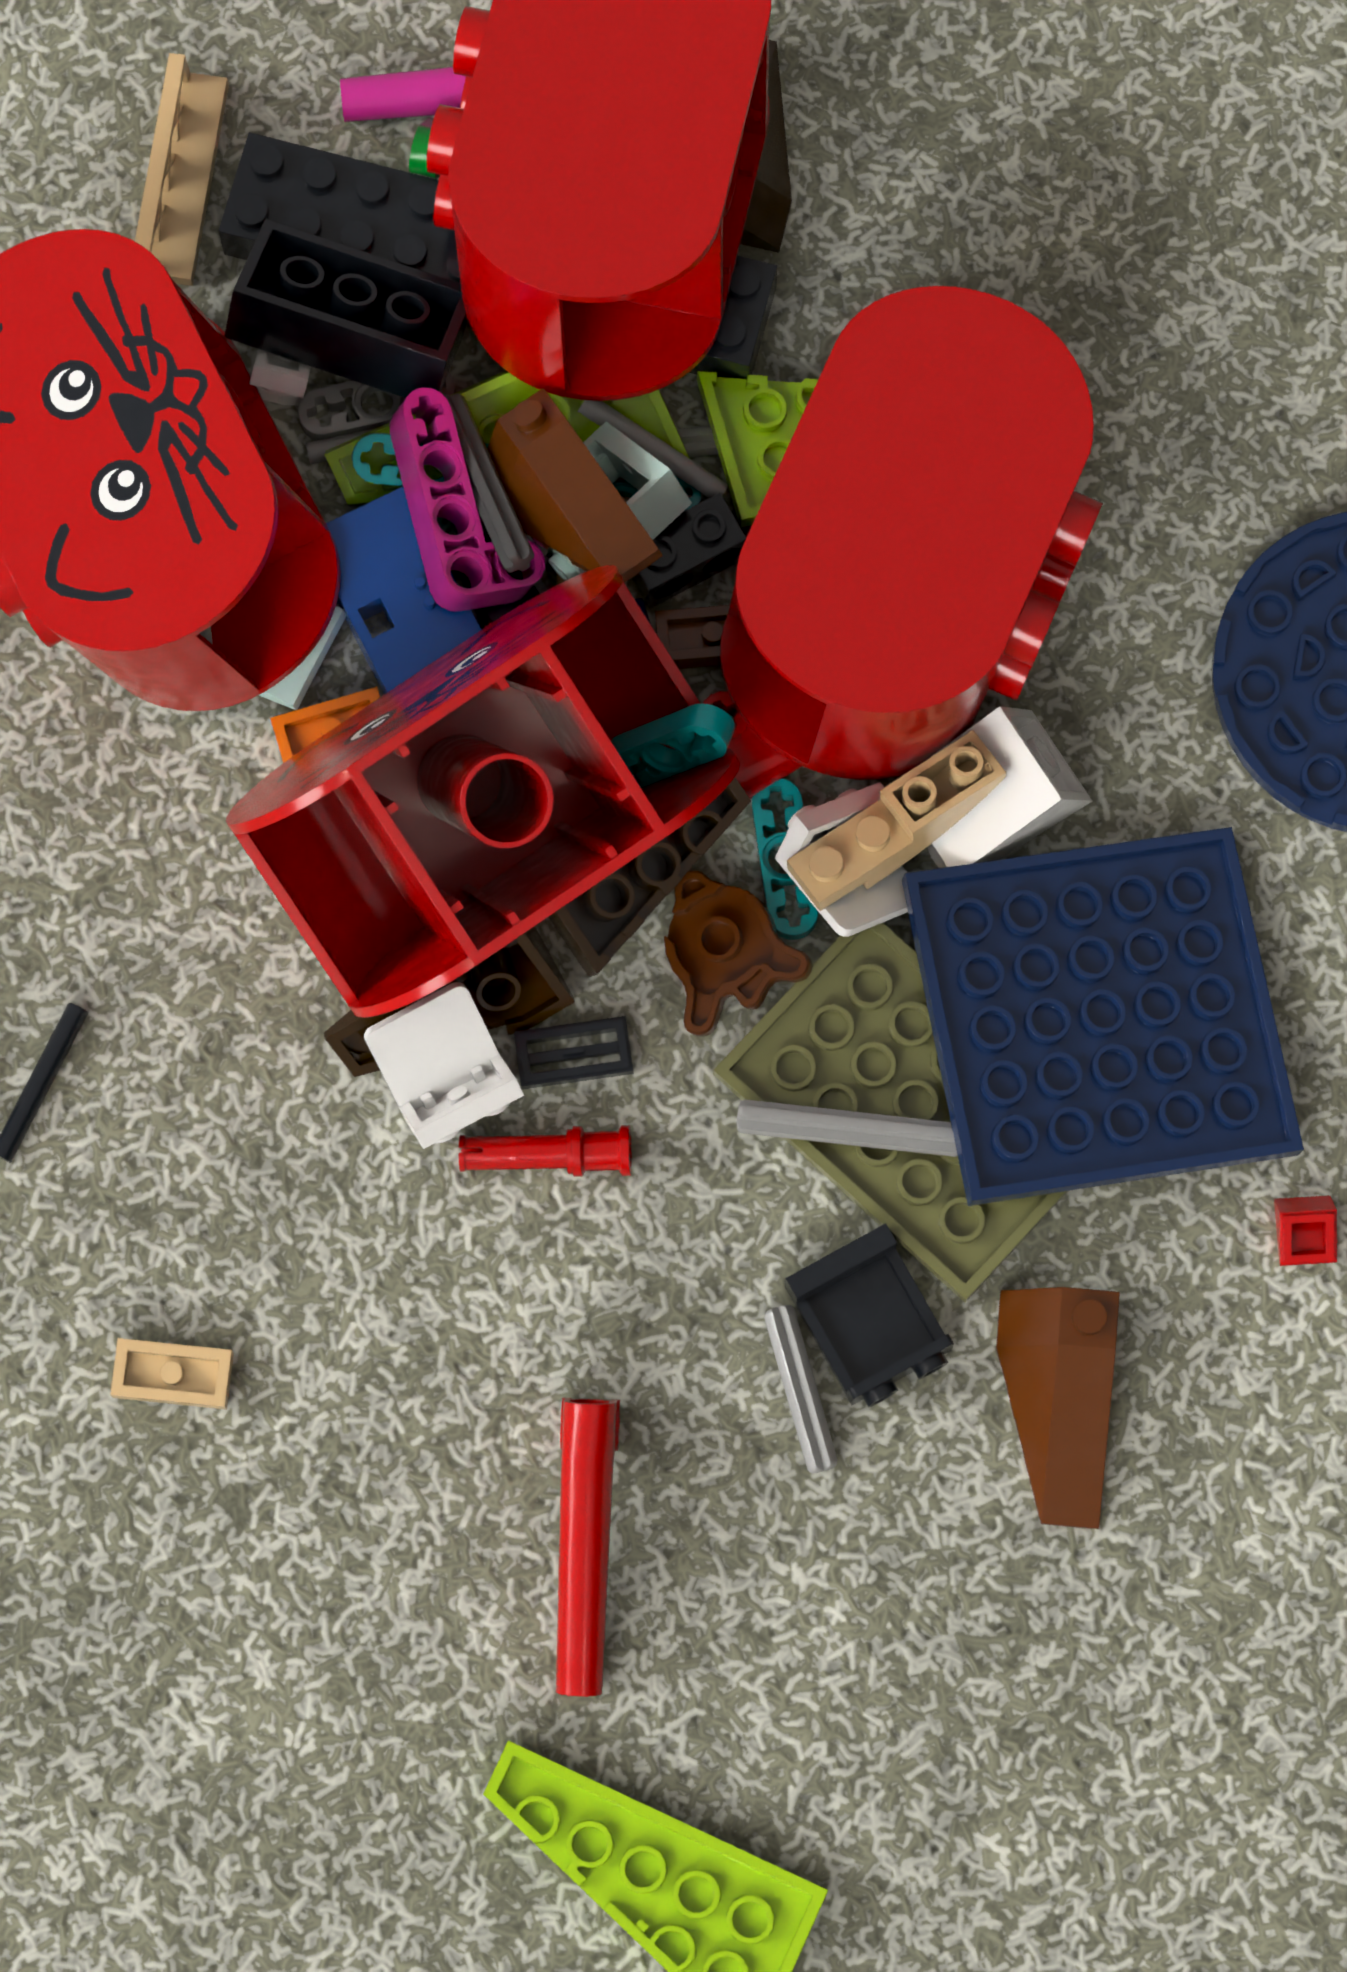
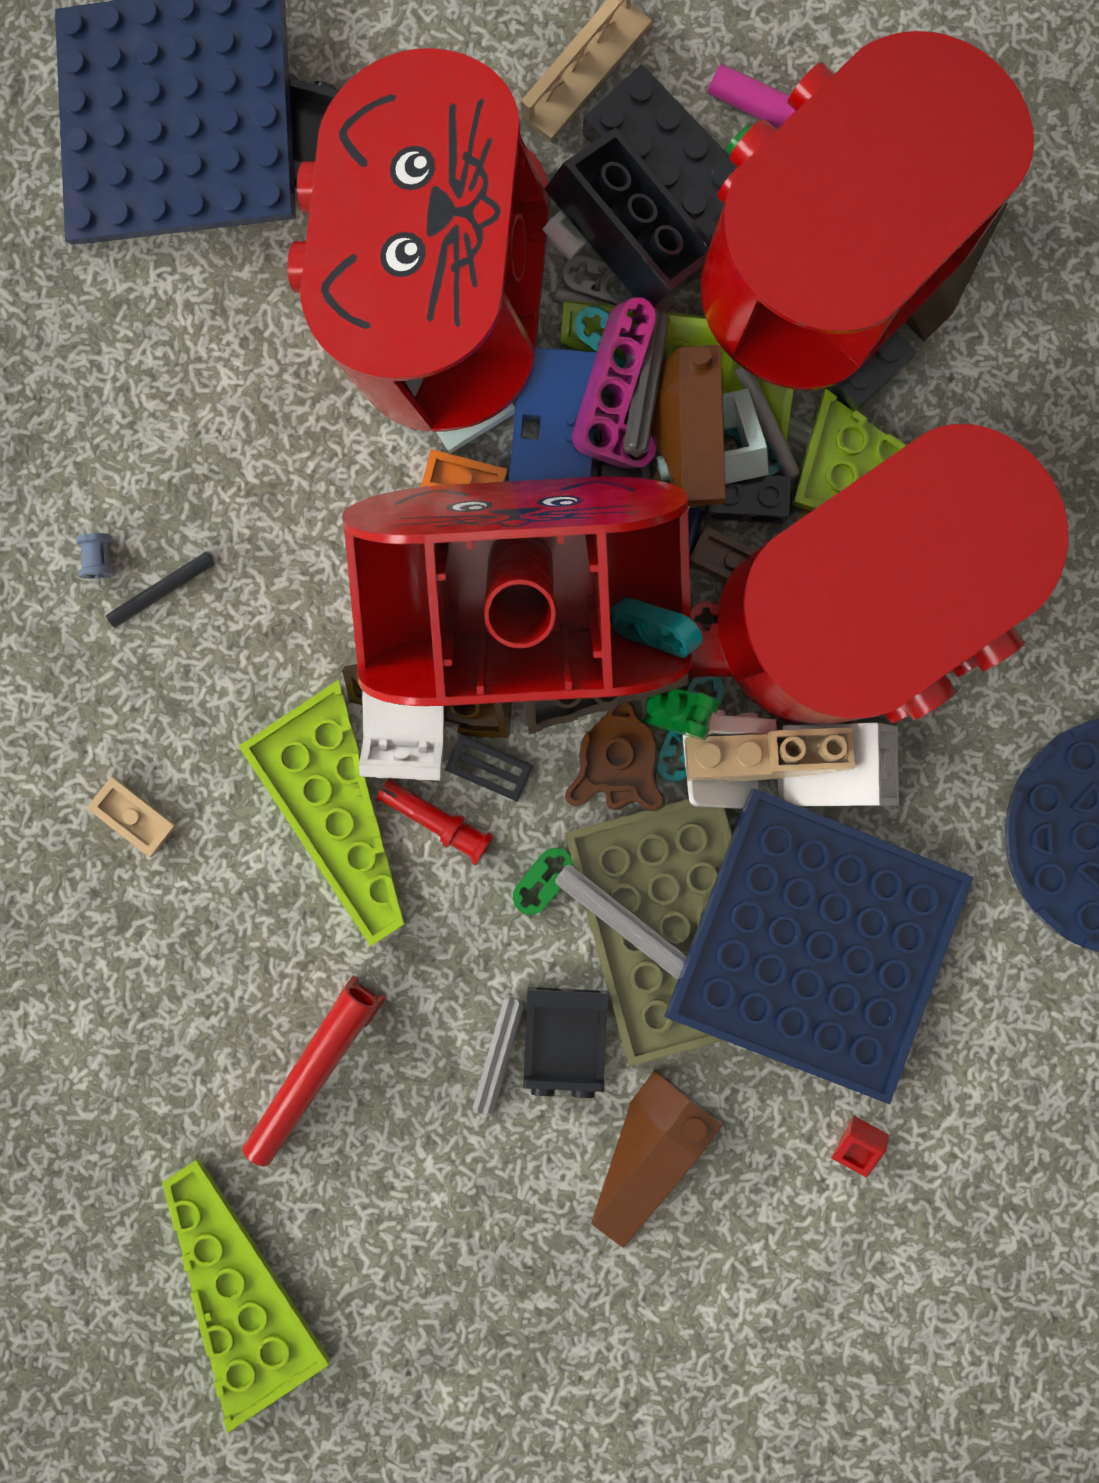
camera: 30 degrees right, 10 degrees up
none -> lime wing [238,680,405,947]
none -> green beam [512,848,573,915]
none -> green plate [643,689,721,741]

